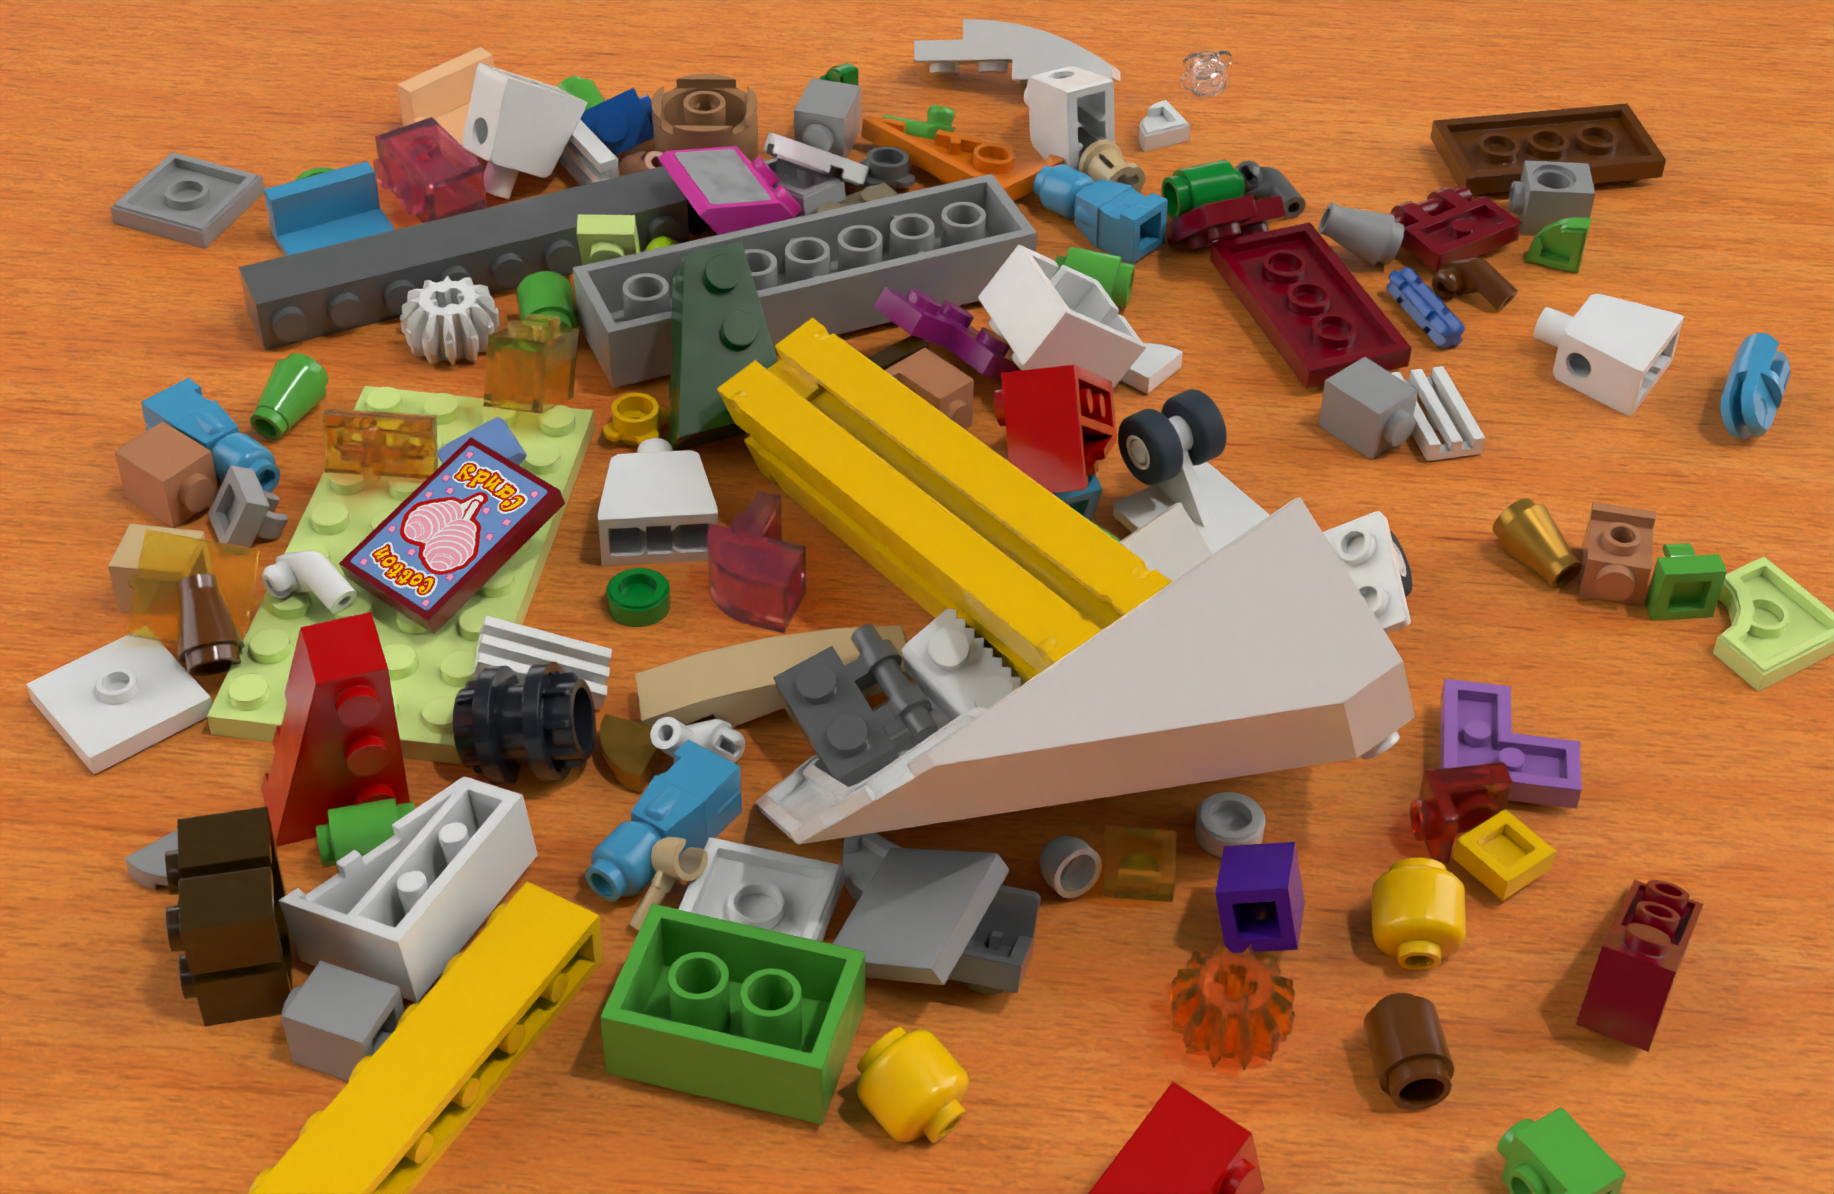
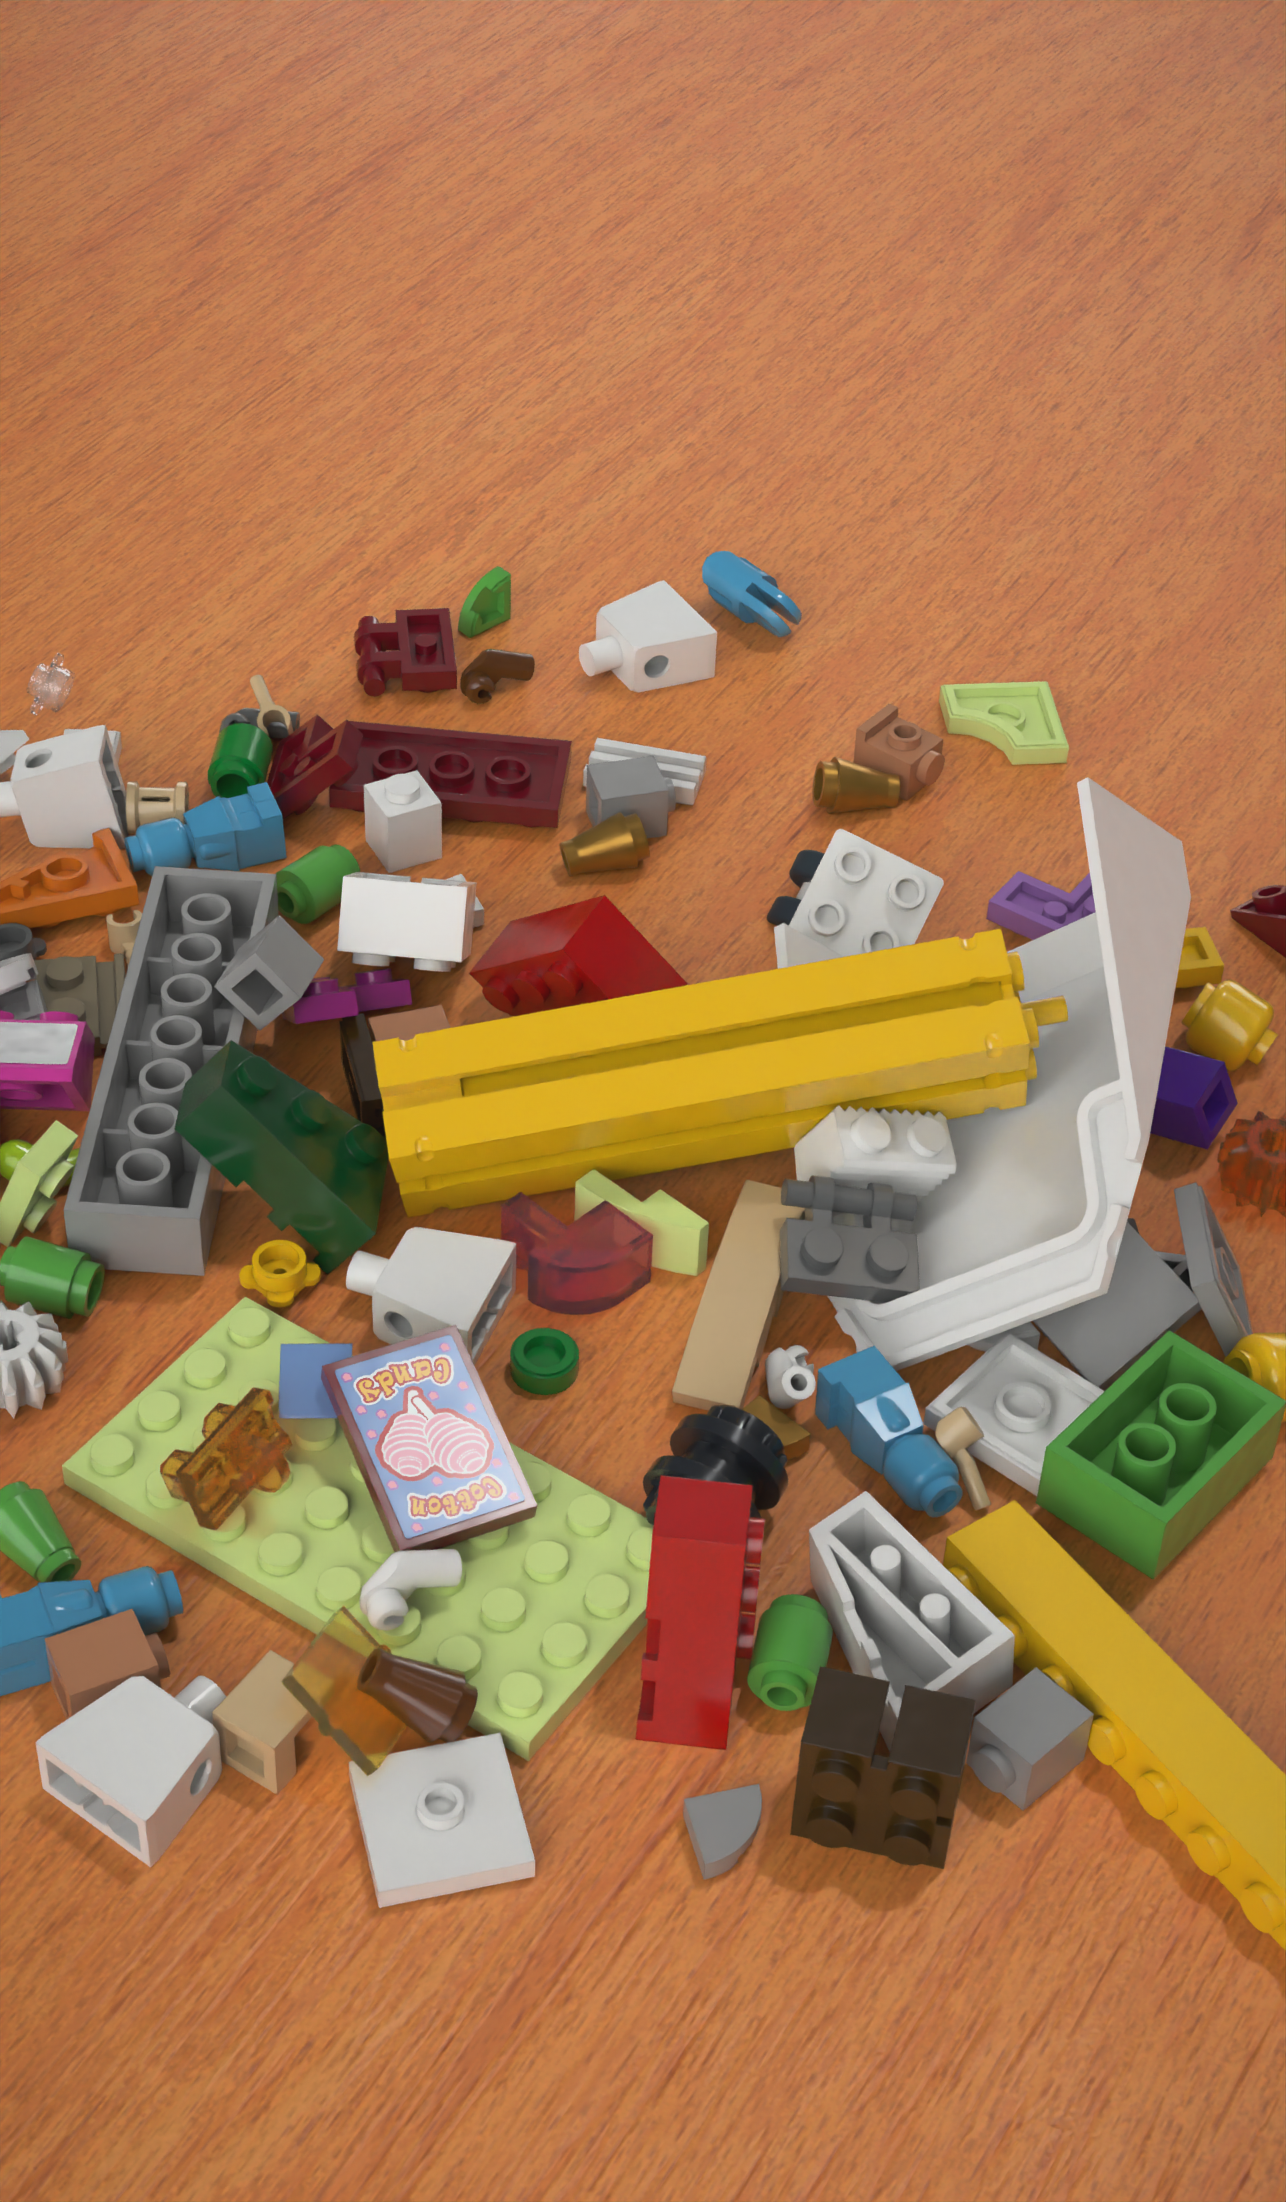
camera: 65 degrees left, 0 degrees up
light grey tile [208,466,288,555] -> none
white tile [472,616,612,710] -> none
clear yellow brick [483,314,579,414] -> none
plate [1113,389,1270,554] -> none
light grey cone [1318,203,1405,266] -> none
blue axle [1387,267,1465,350] -> none
reddish brown plate [1430,103,1666,196] -> none
light grey brick [1509,160,1595,236] -> none
bright green tile [1645,543,1727,621] -> none
none -> white torso [35,1676,226,1867]
none -> light grey brick [214,915,324,1031]
none -> tan hand [250,675,293,736]
none -> white brick [364,770,442,873]
none -> pearl gold cone [559,812,650,876]
none -> yellowish green slope [574,1169,709,1276]
none -> light grey tile [1174,1182,1253,1356]

